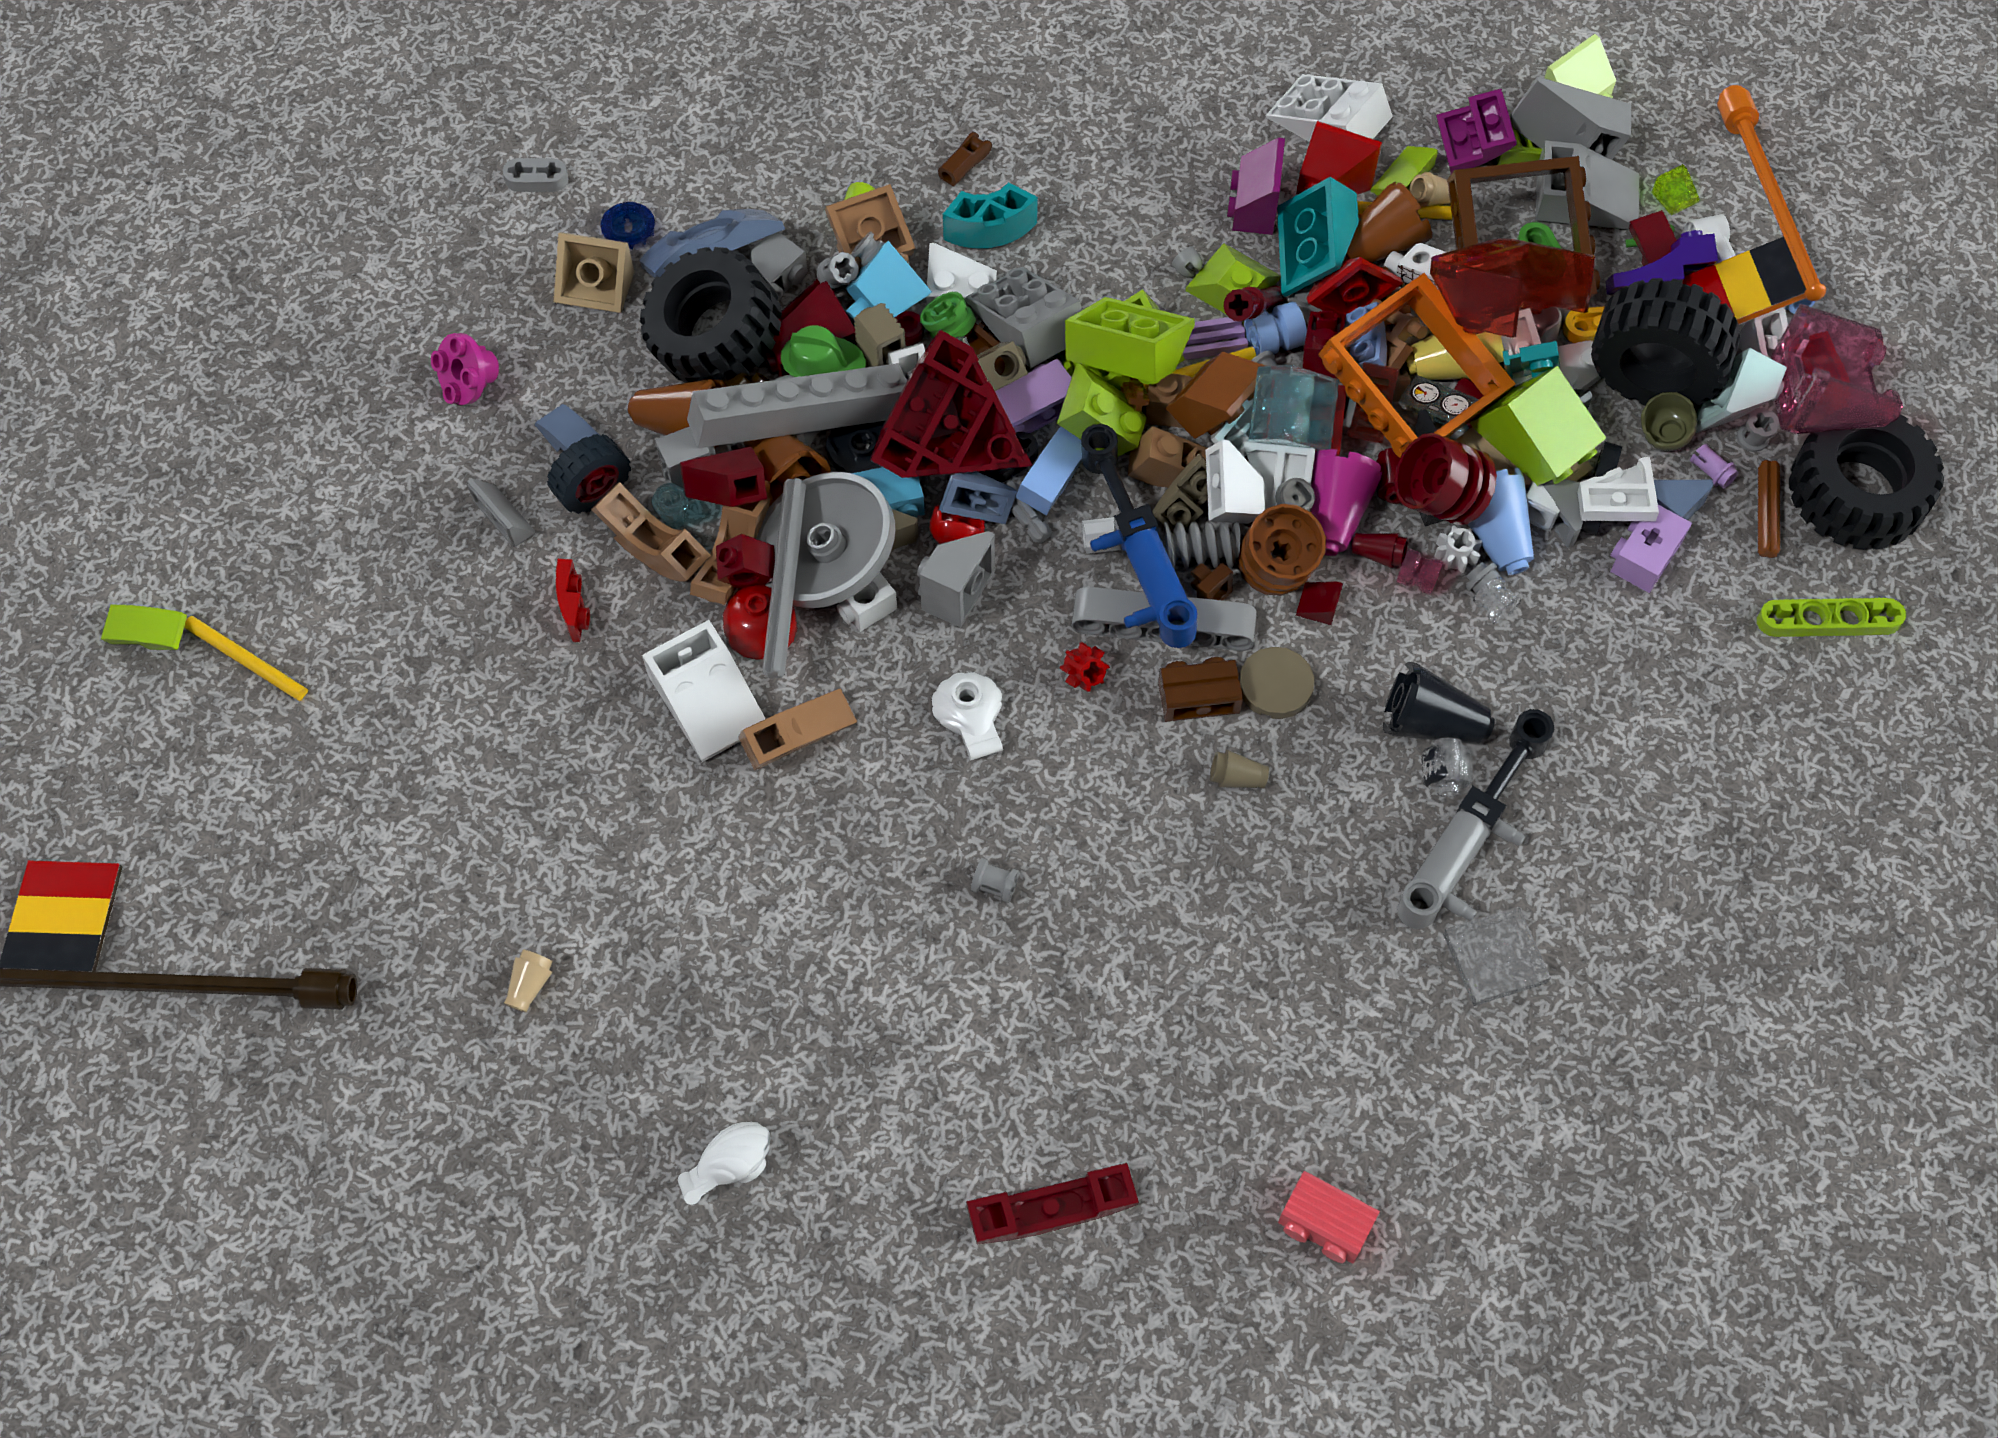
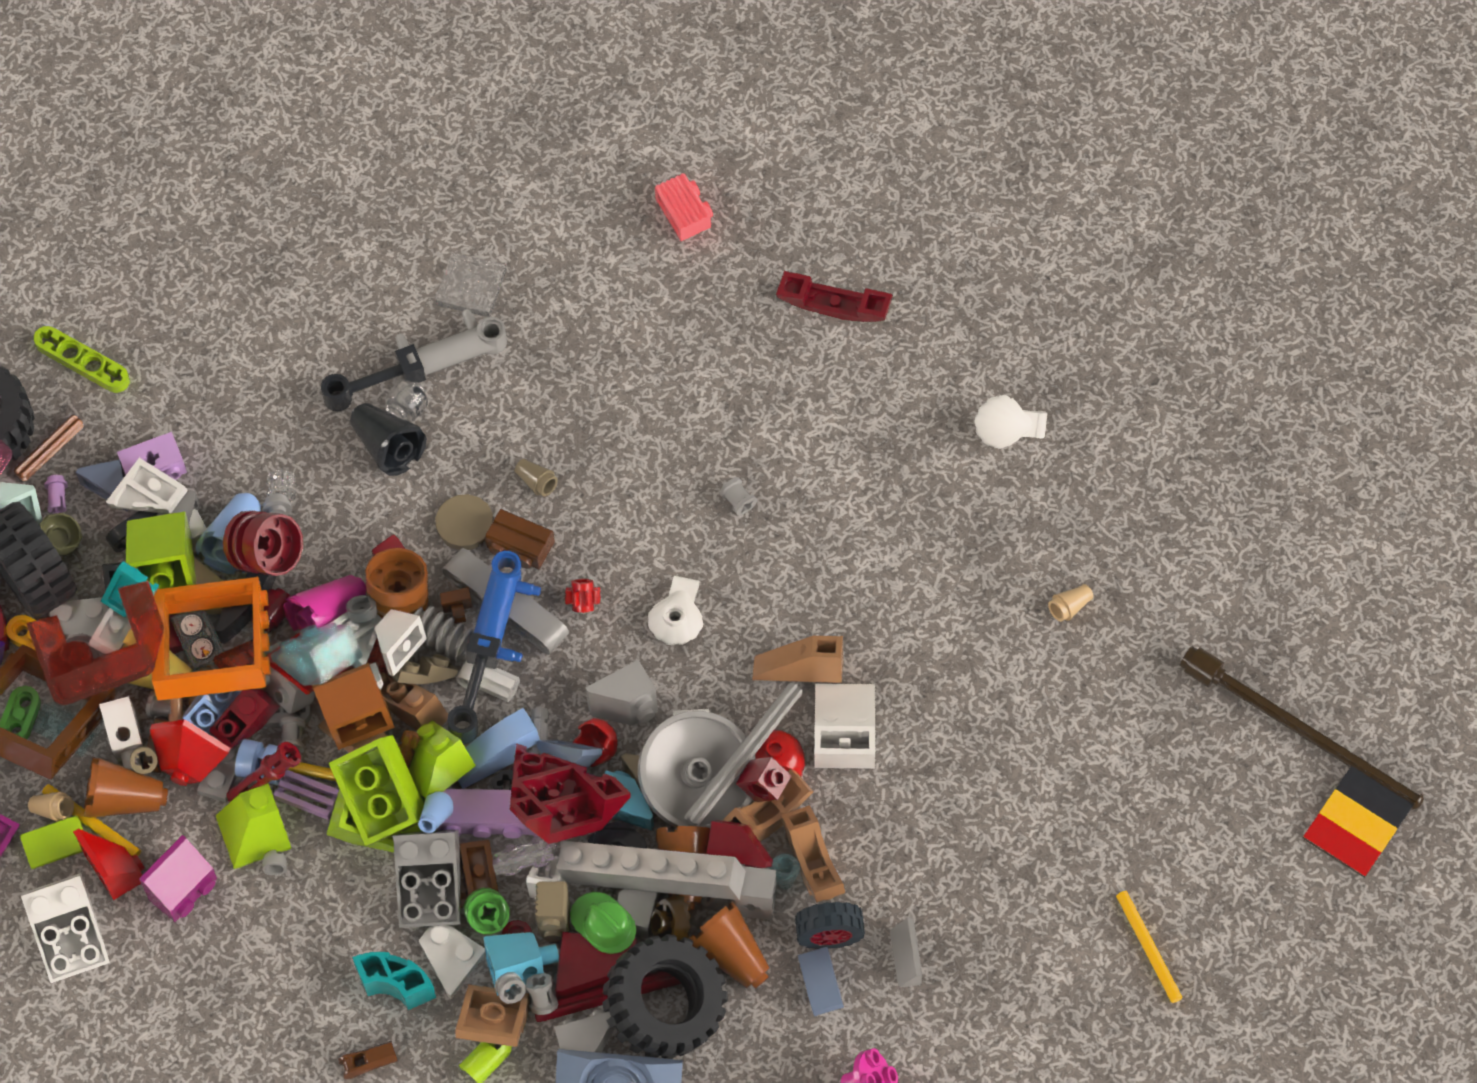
camera: 145 degrees left, 0 degrees up
lime slope [101,604,187,650] -> none
red slope [556,558,590,642] -> none
dark tan brick [977,341,1028,391] -> none
teal slope [1277,177,1359,297] -> none
dark red cone [1352,532,1408,569] -> none
clear pink wheel [1396,548,1444,595] -> none
none -> dark tan bush [130,746,157,774]
none -> light blue cone [418,791,453,833]

